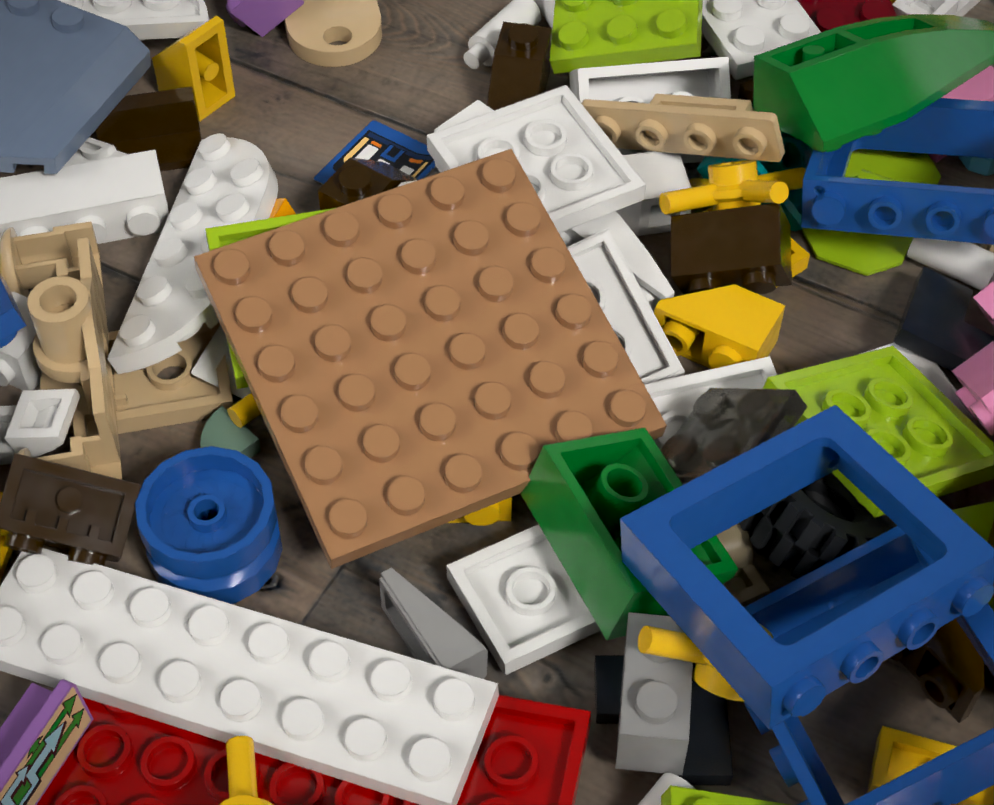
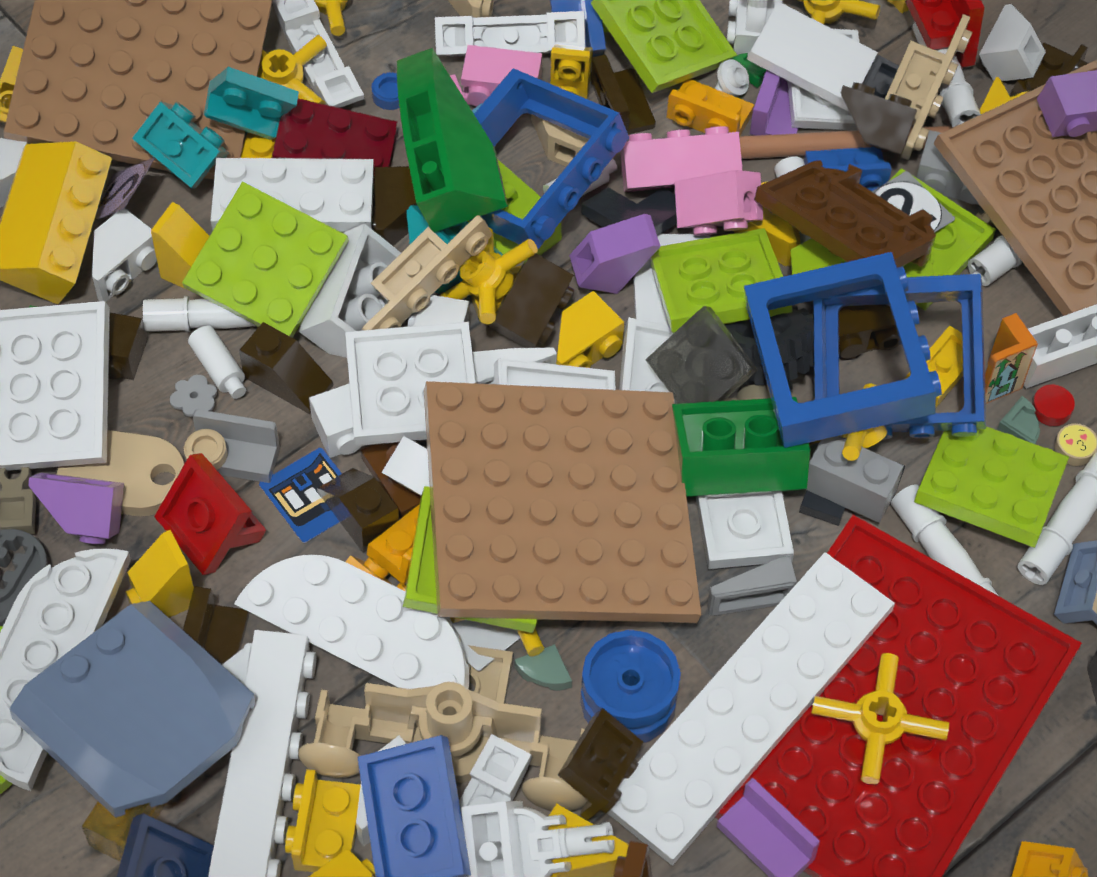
camera: 70 degrees left, 5 degrees up
none -> red bracket [154,453,267,575]
none -> light grey plant [170,375,217,417]
none -> tan tile [184,429,228,470]
none -> light grey panel [193,409,280,483]
none -> medium lavender slope [569,214,661,294]

